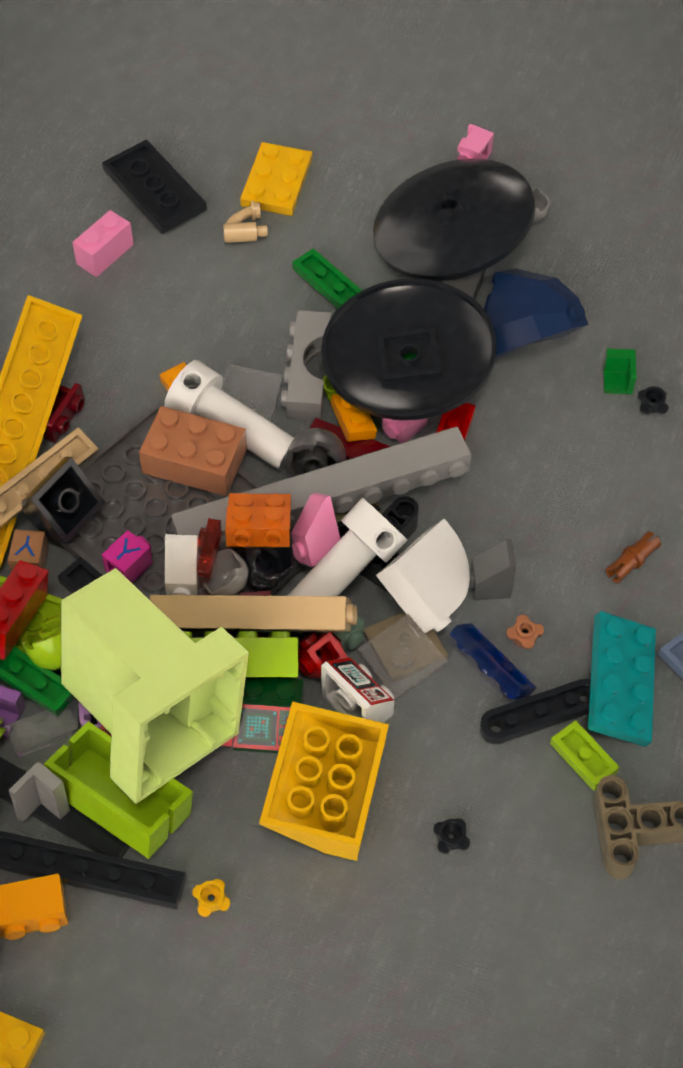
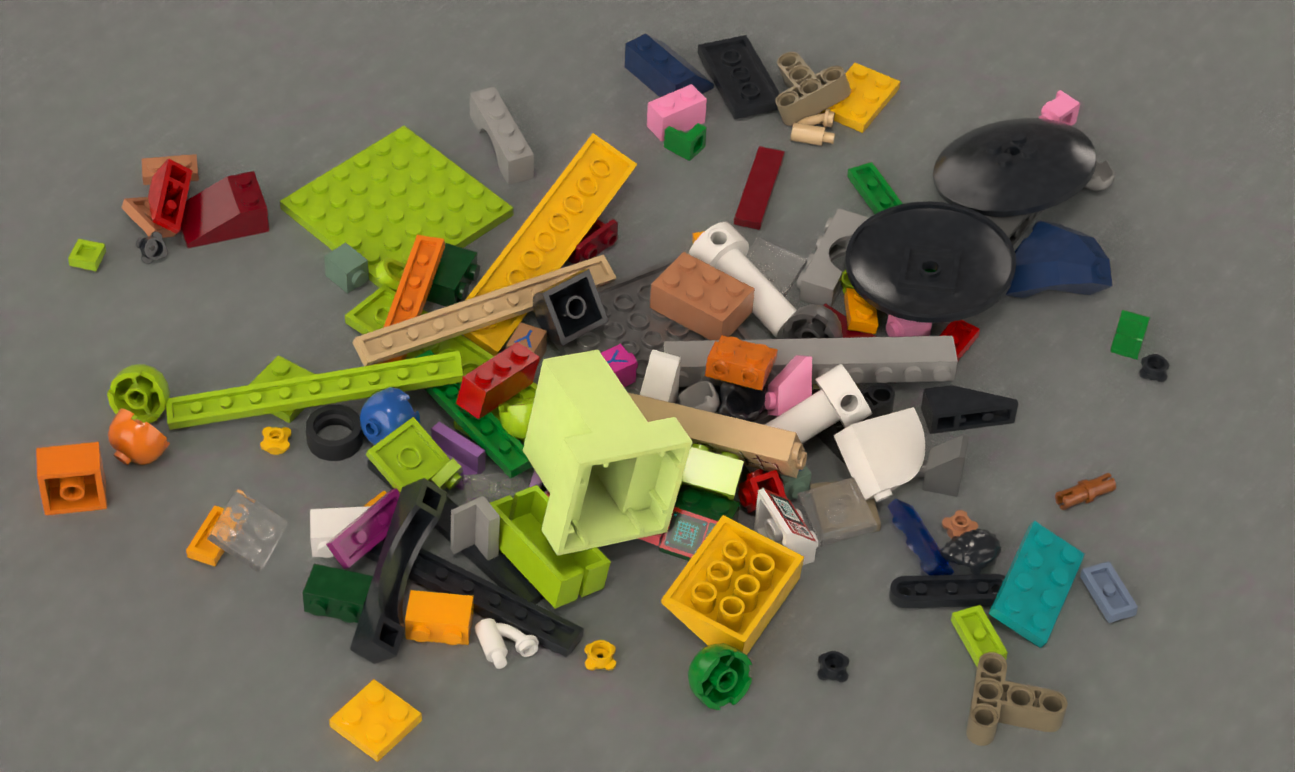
camera: 15 degrees right, 10 degrees down
clear red plate [196,518,223,579] -> none
none -> white plant [475,618,539,669]
none -> dark blue slope [624,33,714,97]
none -> green panel [664,123,707,161]
none -> green cylinder [688,643,752,710]
none -> dark red tile [734,146,785,230]
none -> dark tan beam [775,51,851,126]
none -> black slope [921,385,1018,434]
none -> black hair [940,528,1001,574]

